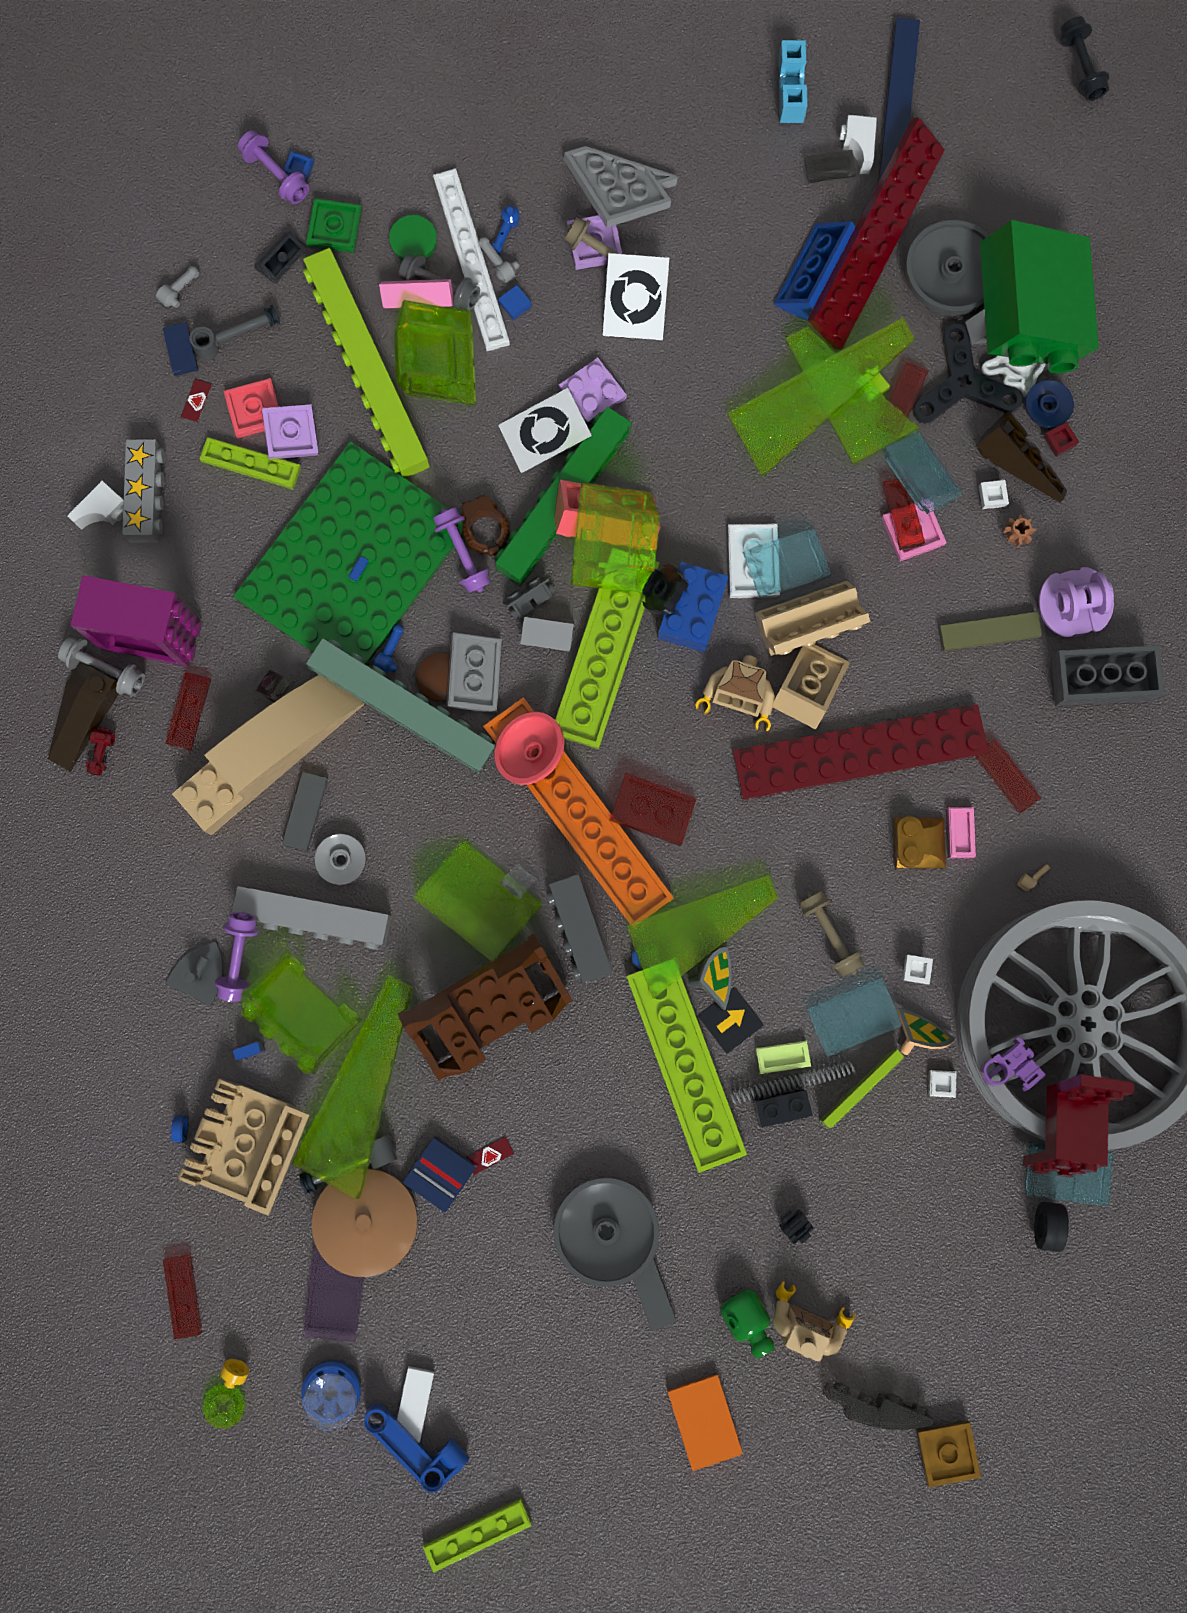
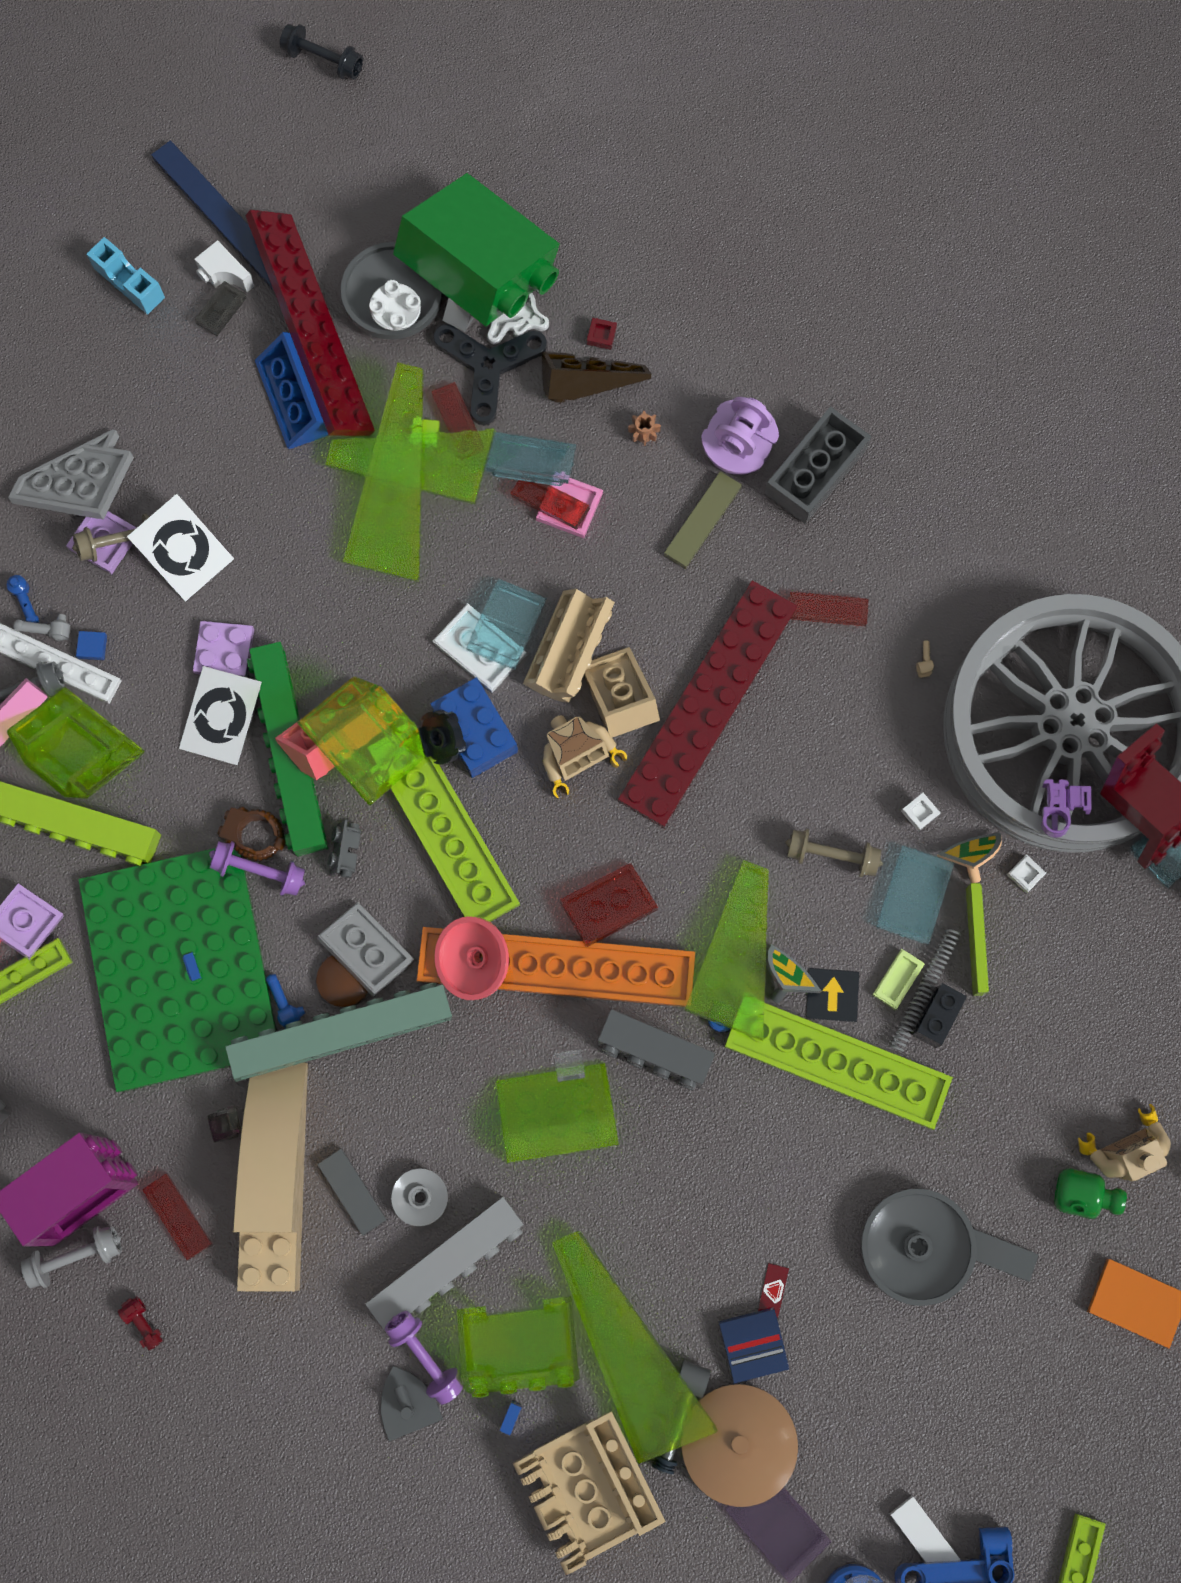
camera: 45 degrees left, 5 degrees down
dark brown wedge [48,662,119,772] -> none
blue tile [171,1115,189,1142] -> none
reddish brown piece [398,934,573,1081] -> none
light grey hinge [520,617,575,652] -> none
black gear [779,1209,814,1245] -> none
pearl gold slope [893,816,946,869] -> none
bright pink tile [947,807,976,858] -> none
white plate [979,480,1009,509] -> none
dark blue dish [1025,380,1074,428] -> none
none -> white dish [369,280,421,331]

